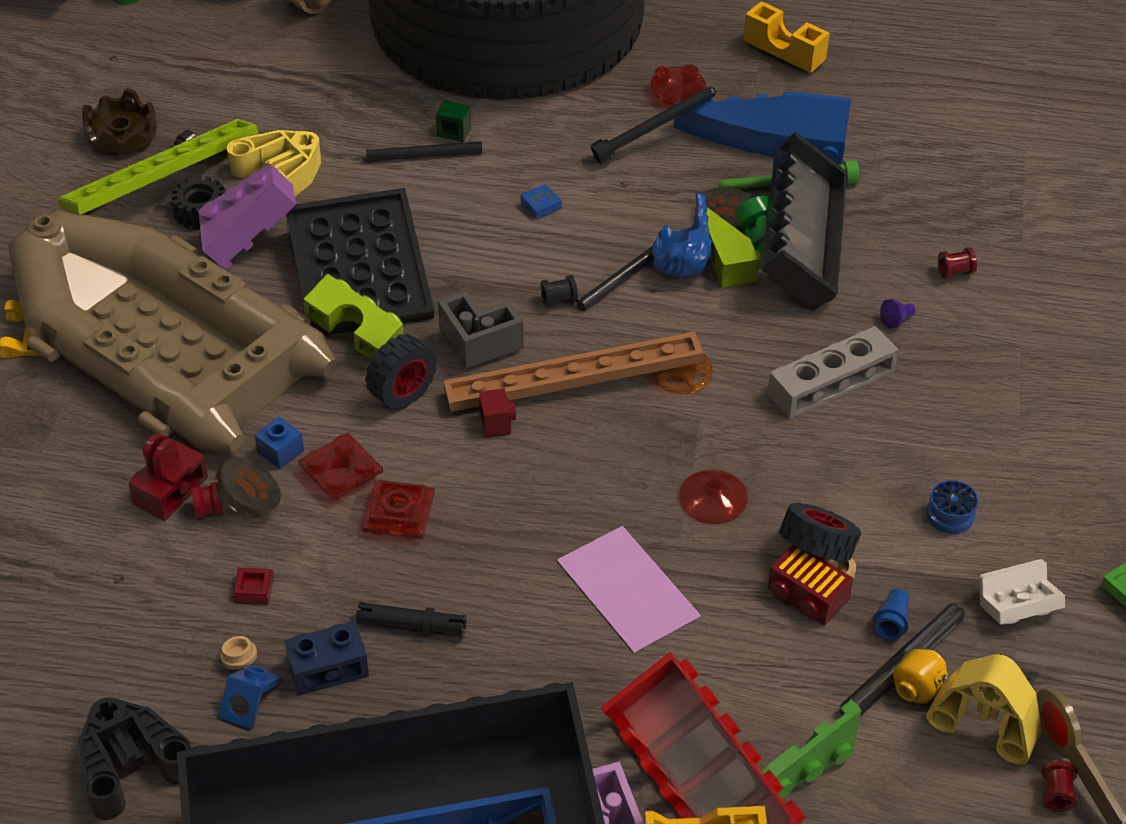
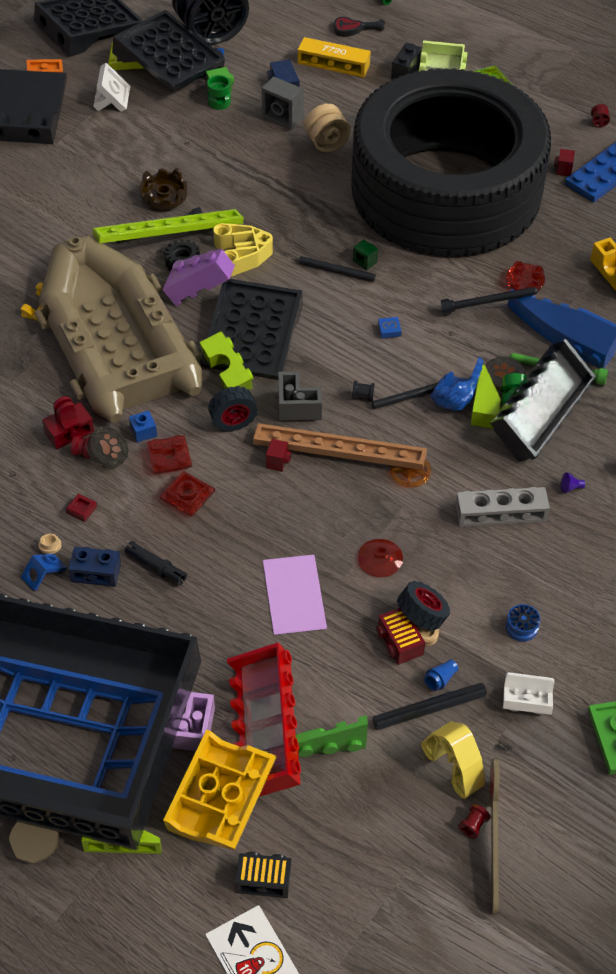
camera: 25 degrees right, 5 degrees up
yellow head [893,649,948,704] -> none

